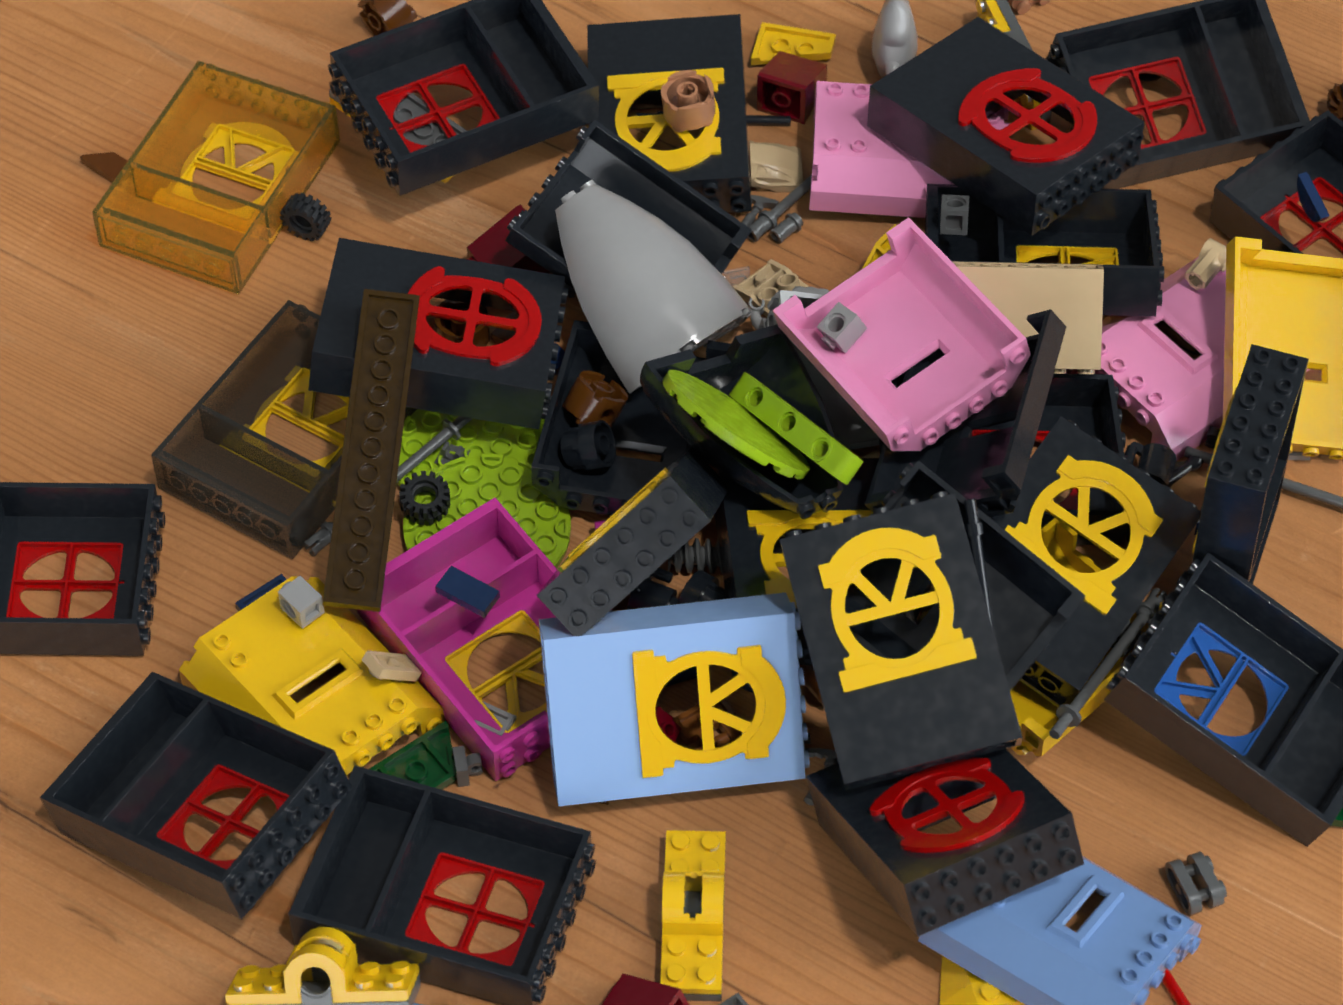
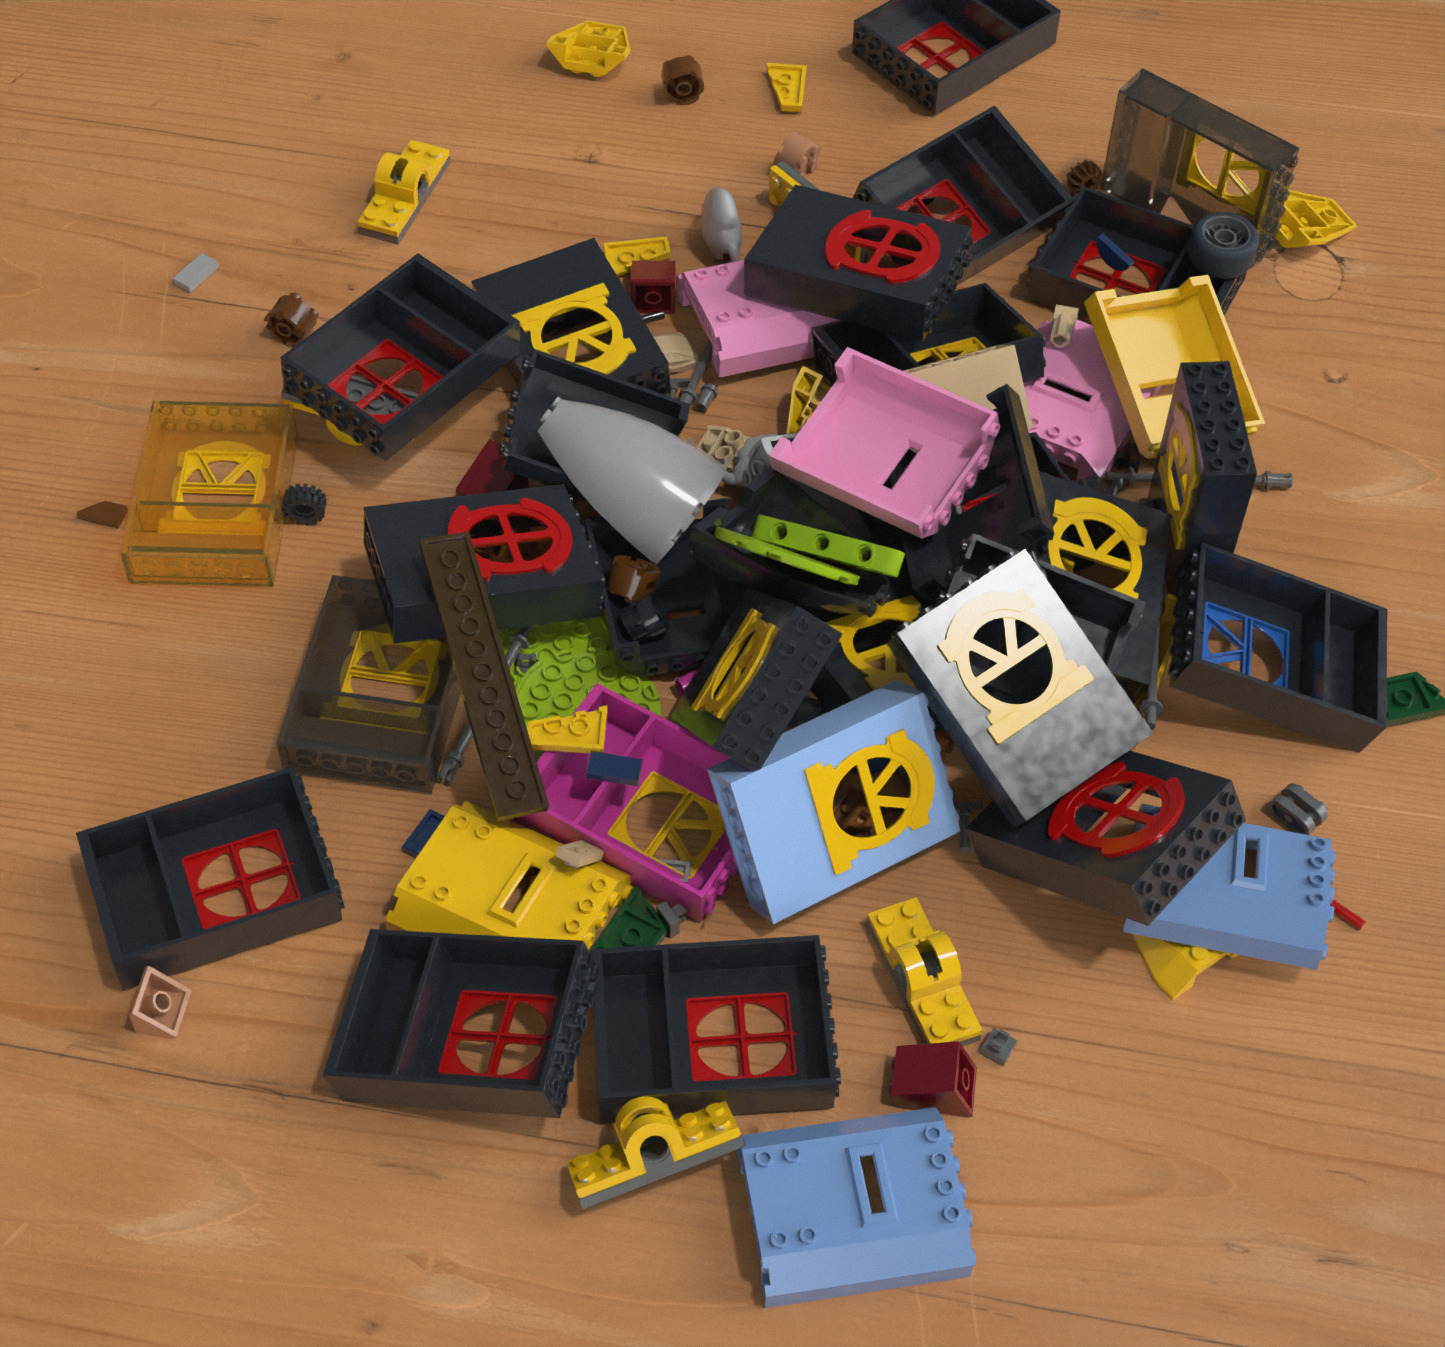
camera: 25 degrees left, 0 degrees up
light grey brick [278,576,325,629] -> none
black tyre [399,471,451,525] -> none
nougat brick [661,70,715,132] -> none
light grey brick [817,302,867,353] -> none
dark grey brick [940,195,969,235] -> none
none -> yellow wing [527,705,608,754]

